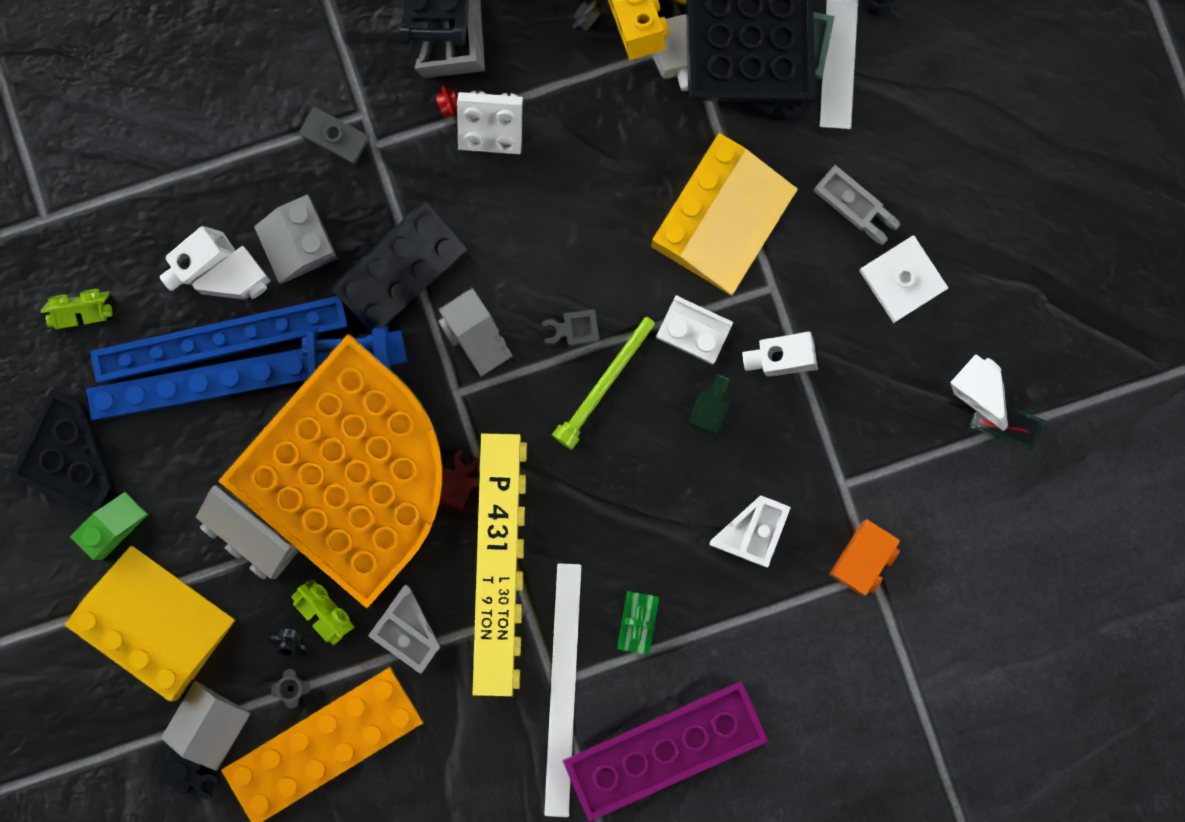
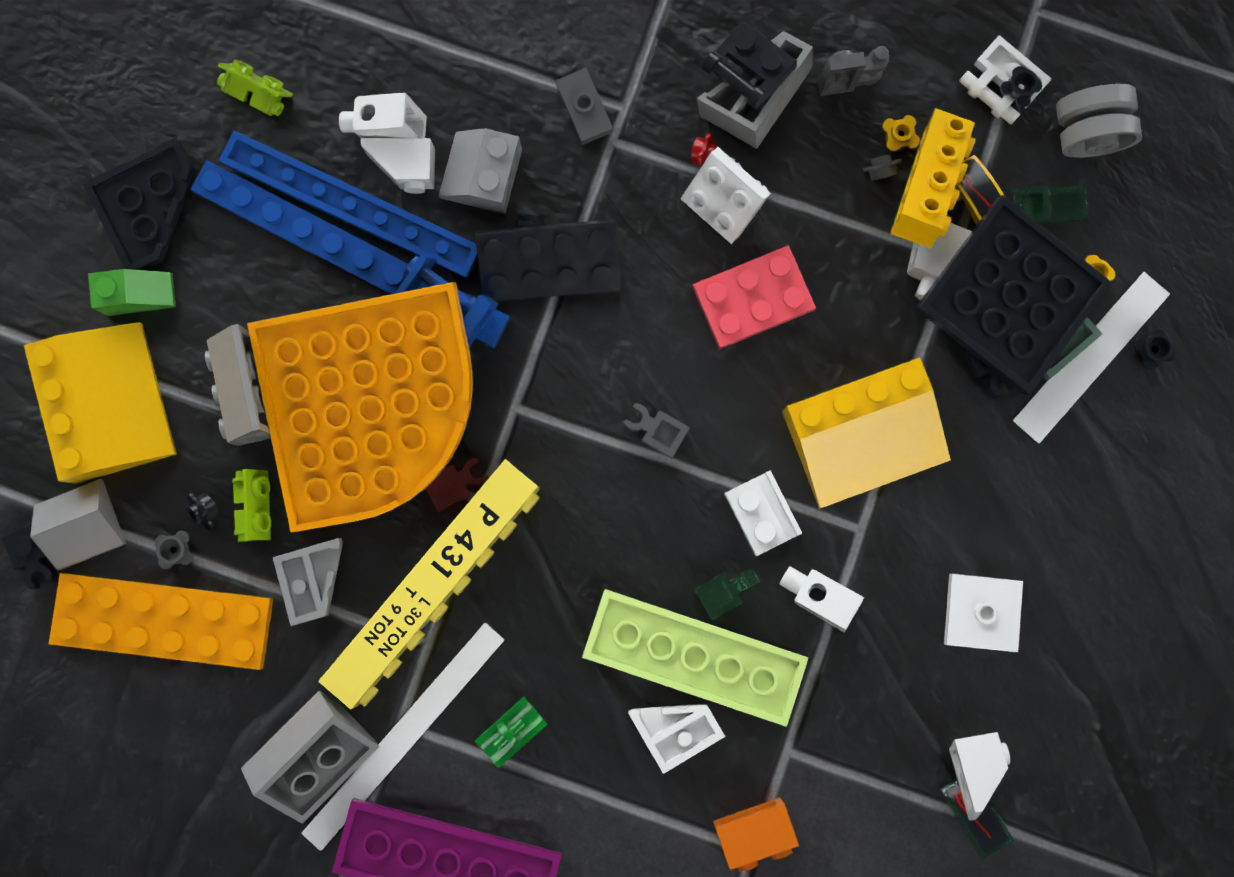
camera: 40 degrees right, 0 degrees up
light grey wedge [438,288,513,376] -> none
lime piece [551,317,655,450] -> none
light grey hinge [813,165,900,245] -> none
none -> light grey slope [241,691,379,824]
none -> yellowish green plate [582,589,808,727]
none -> coral plate [693,245,816,350]

